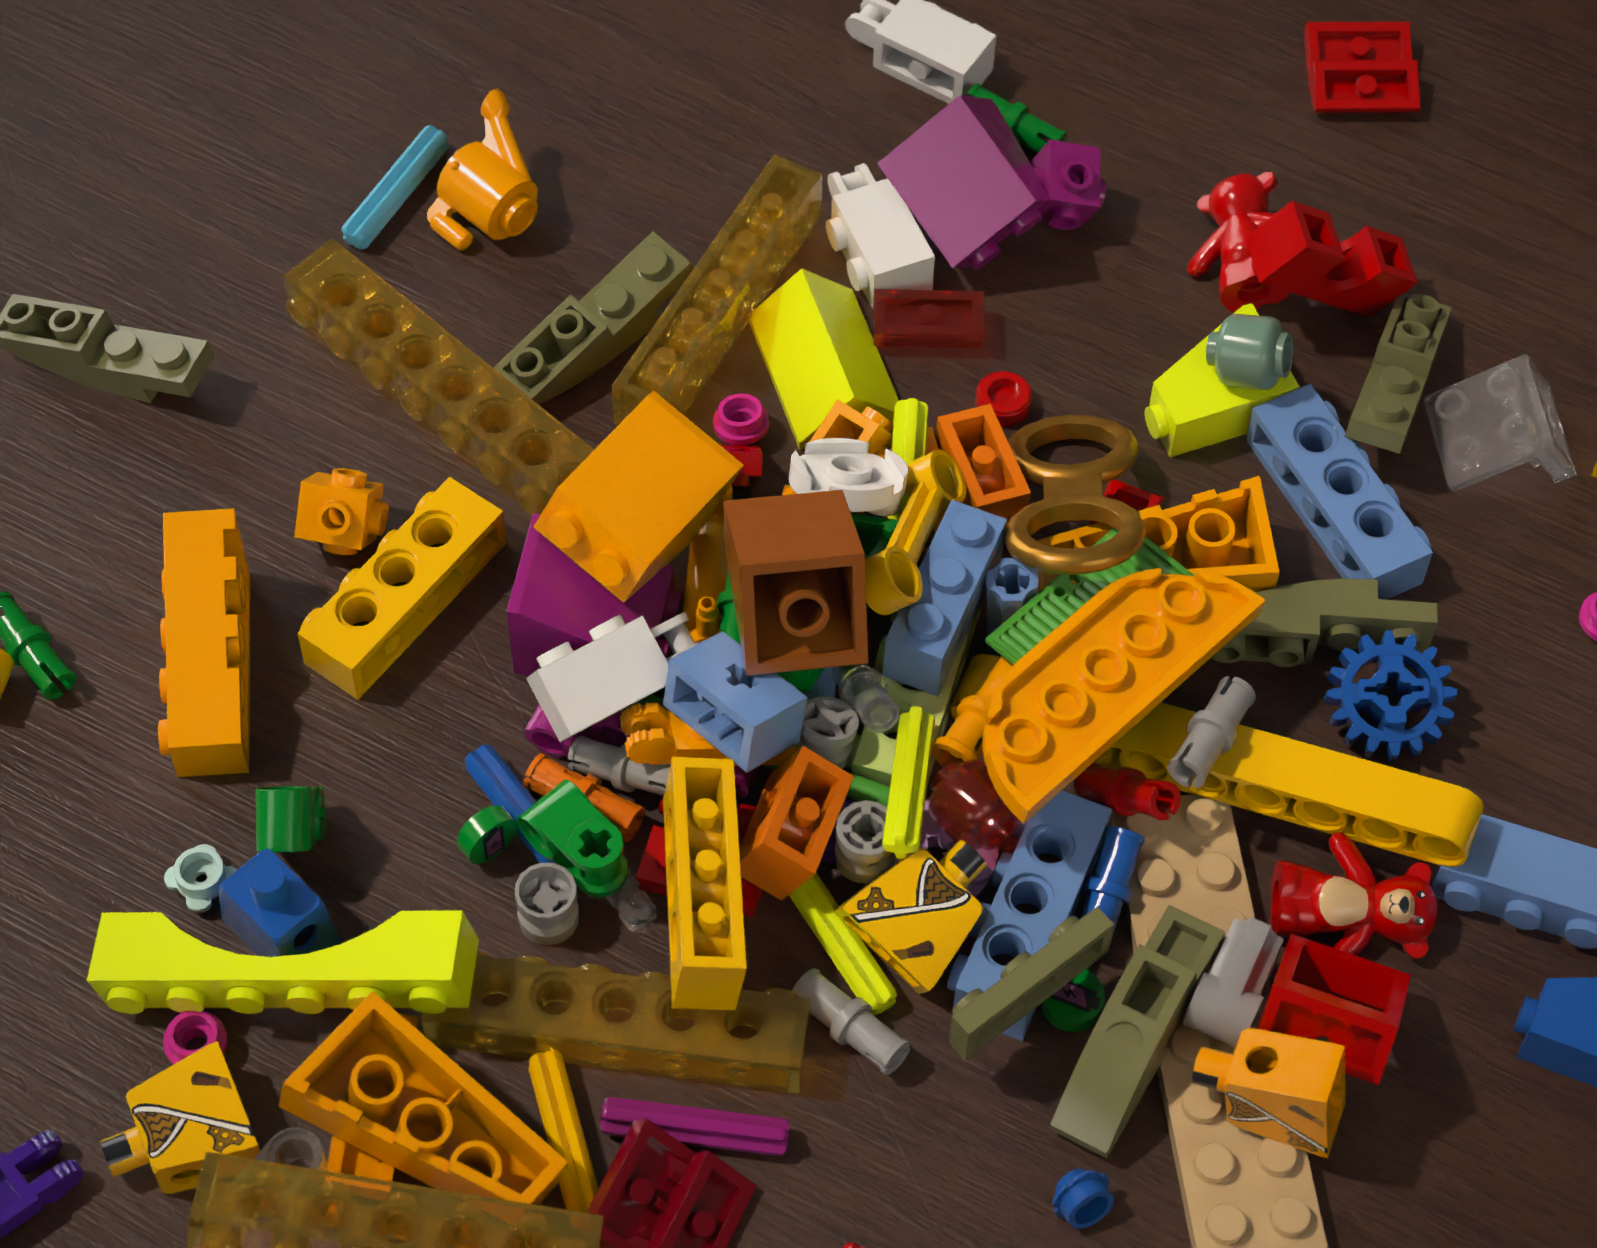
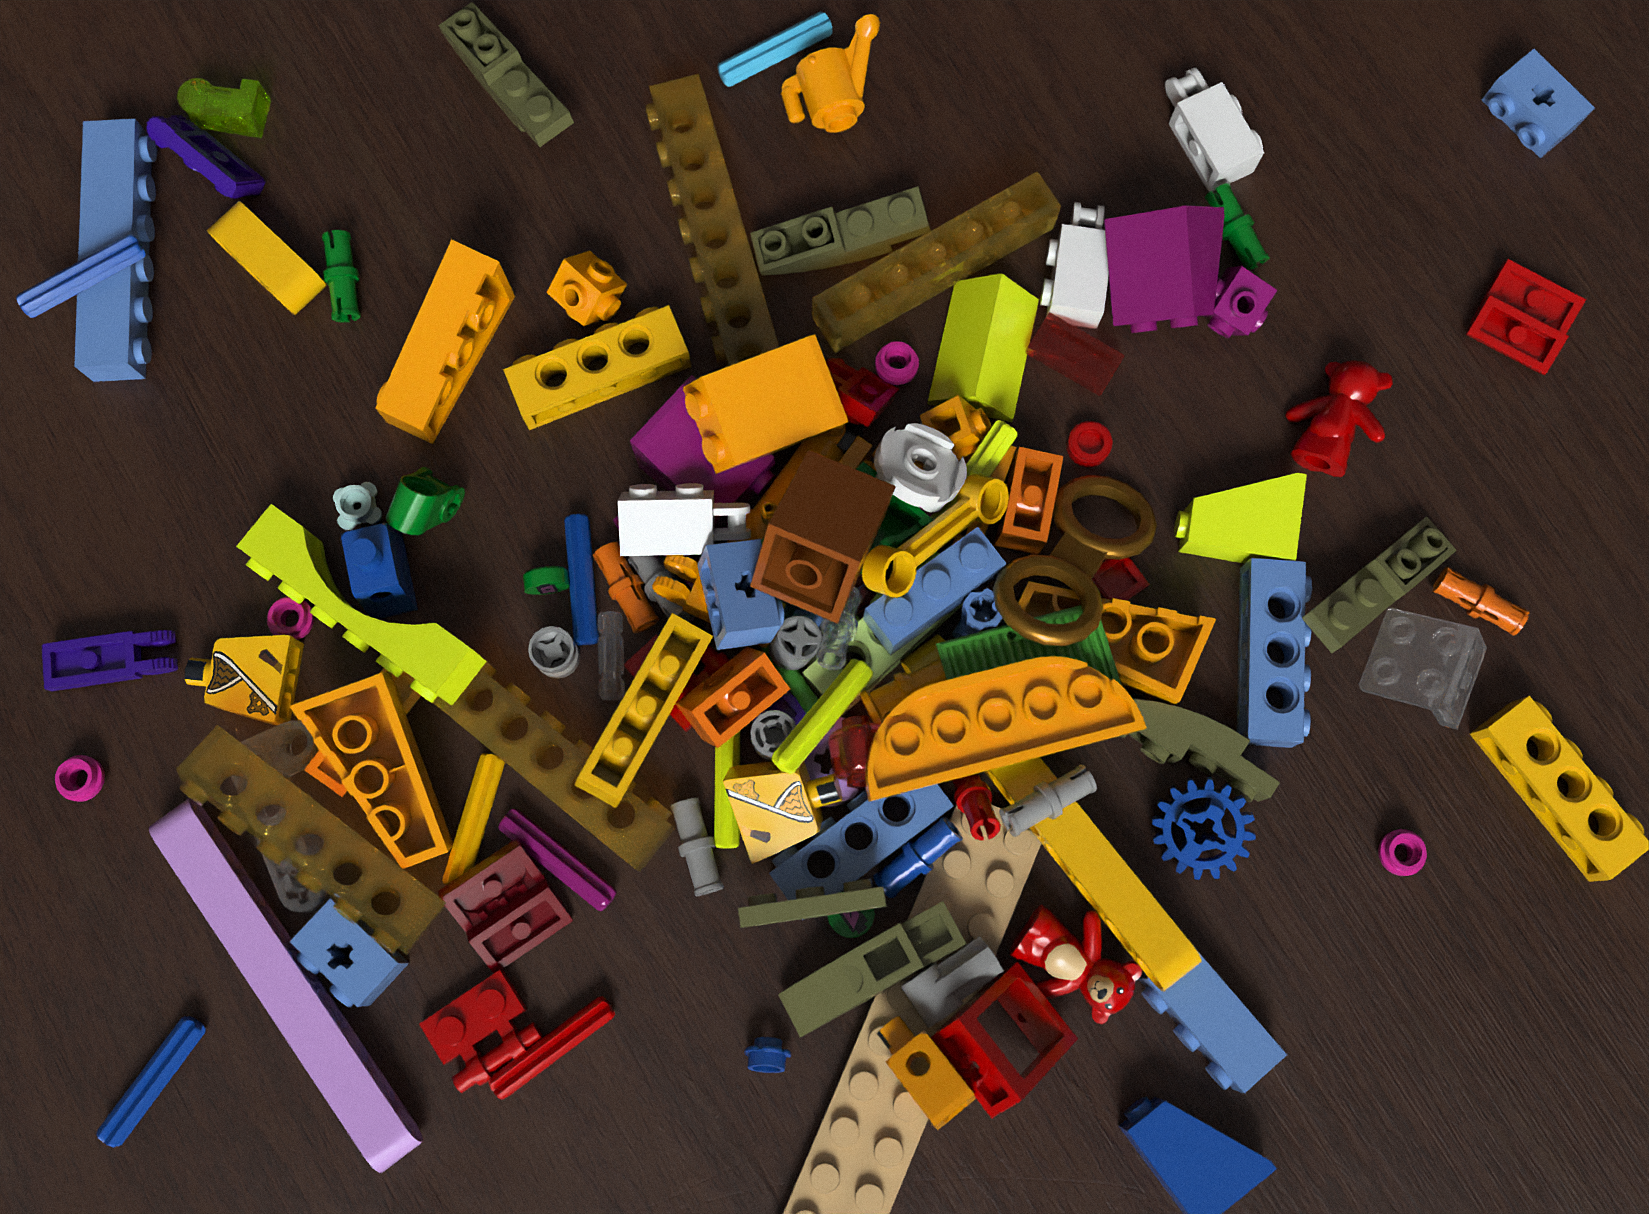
camera: 30 degrees right, 20 degrees up
green piece [517,779,629,898] -> none
sand green head [1206,314,1294,390] -> none
red arch [1245,201,1418,317] -> none
none -> orange pin [1432,566,1530,636]

